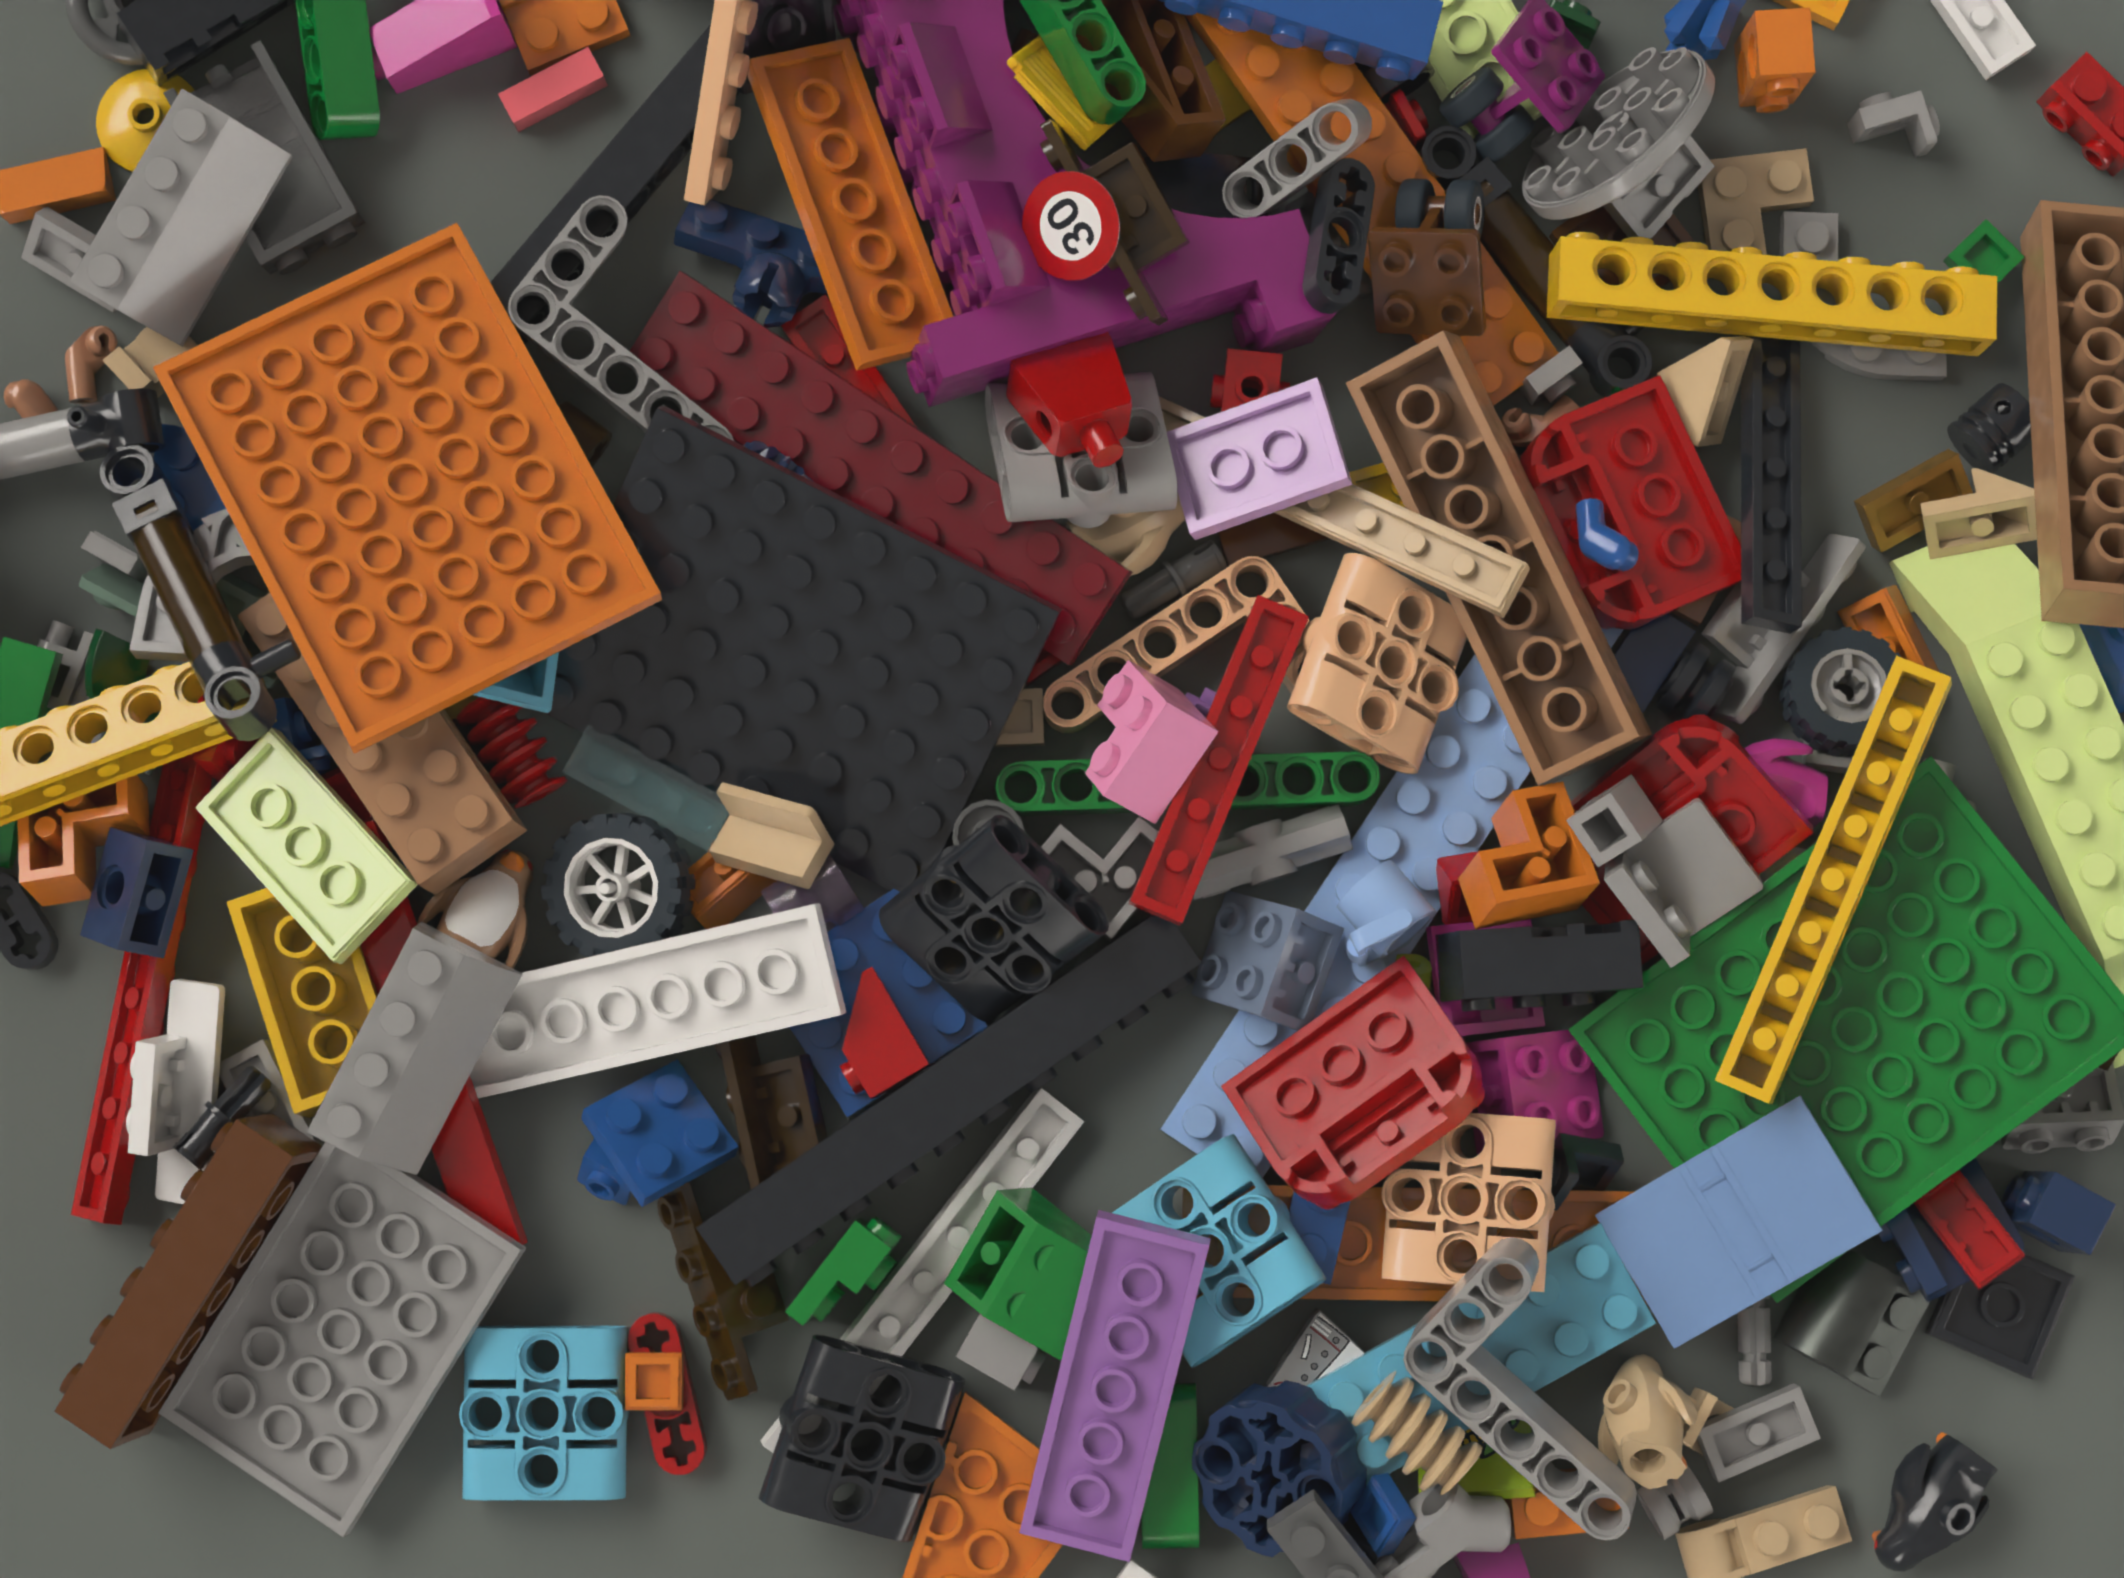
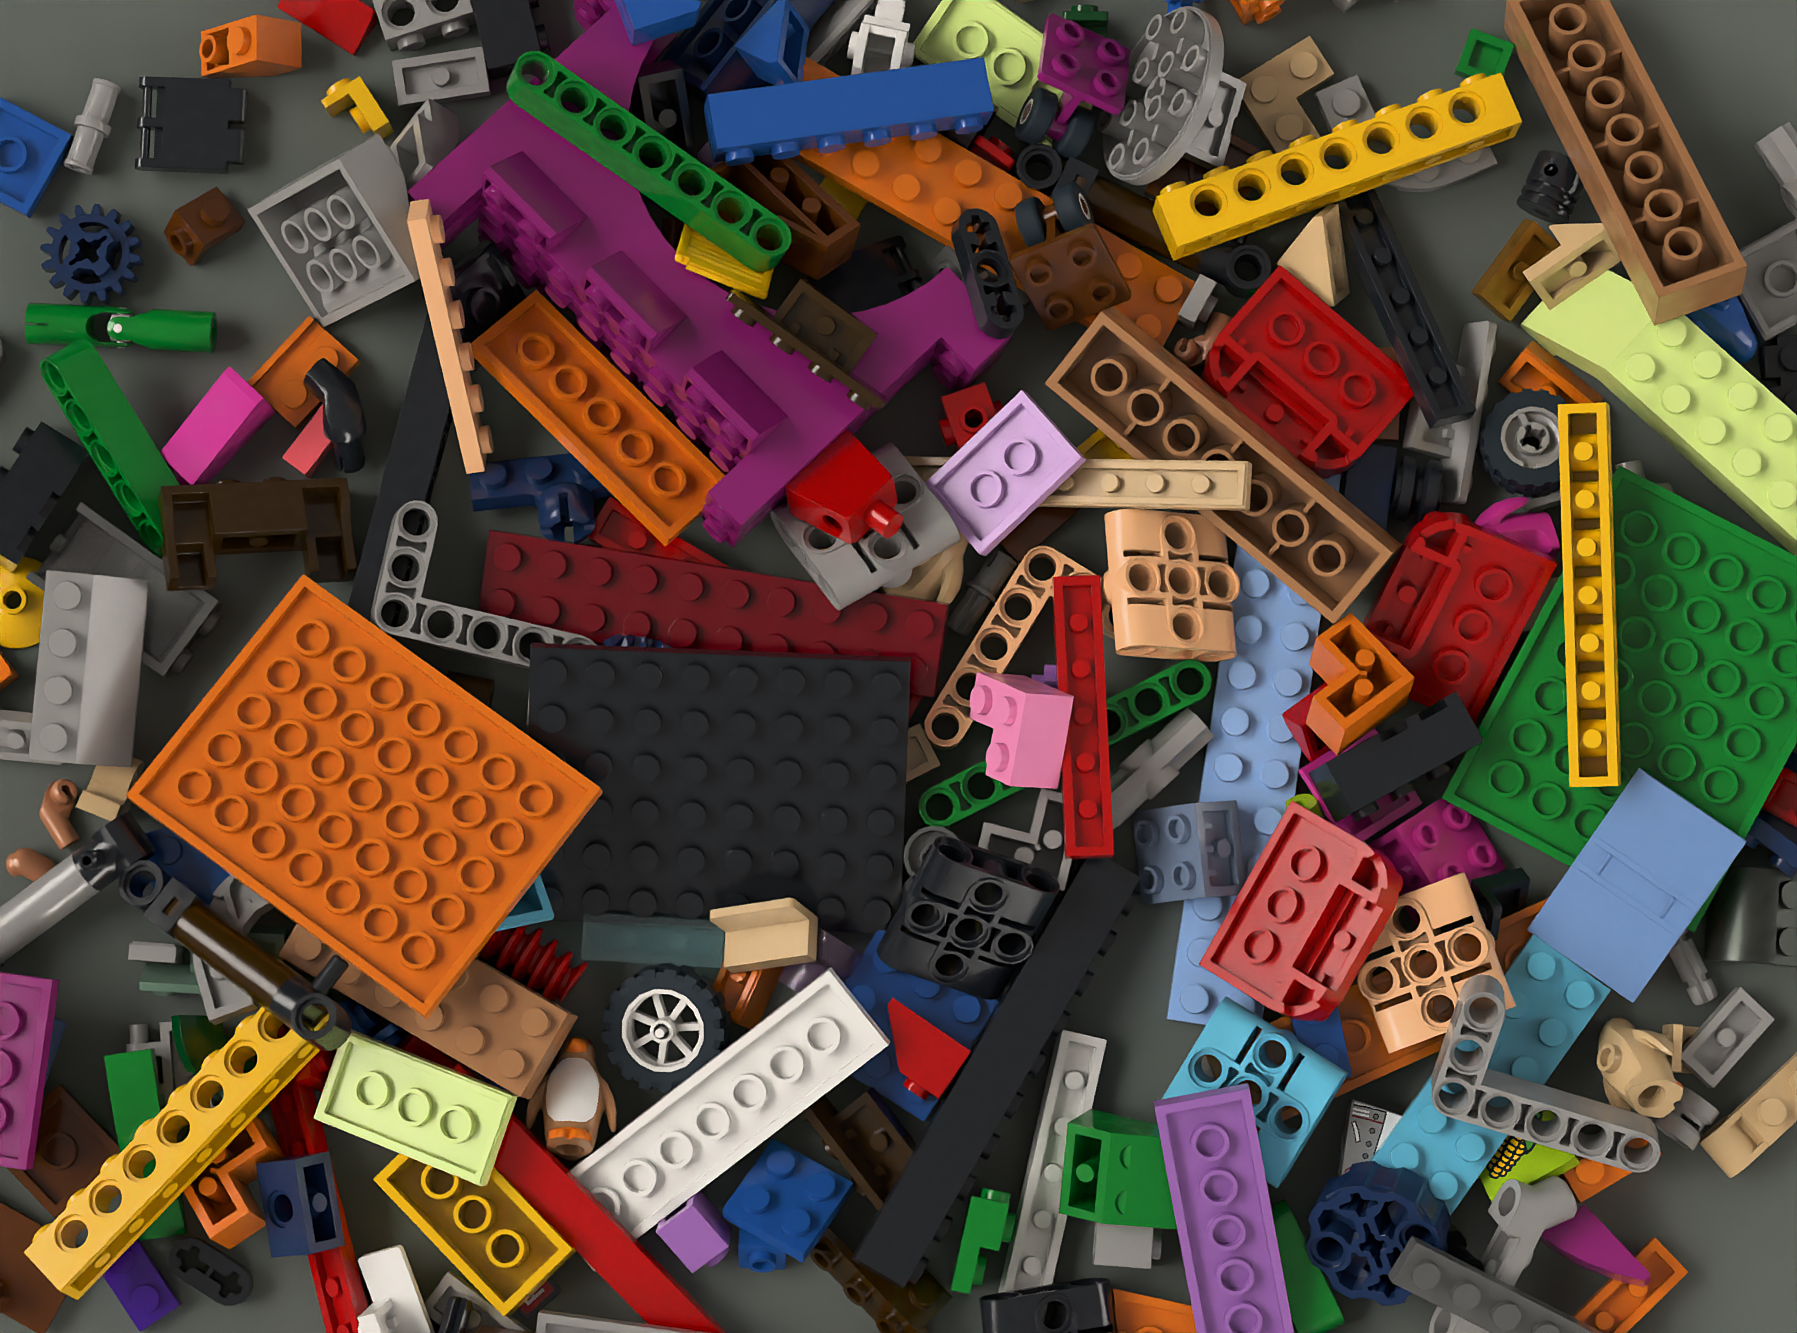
camera: 25 degrees left, 0 degrees up
light grey slope [307,922,522,1175] -> none
sticker [1022,171,1120,281] -> none
light grey beam [1222,99,1372,218] -> none
light blue piece [1337,860,1436,967] -> none
blue tile [1350,1473,1416,1557] -> none
tan piece [1351,1370,1482,1495] -> none
light grey brick [1566,774,1663,867] -> none
blue arm [1576,498,1639,571] -> none
light grey bracket [1604,798,1763,968] -> none
none -> dark brown bracket [158,477,357,591]
none -> black arm [304,358,367,473]
none -> medium lavender brick [656,1191,733,1273]

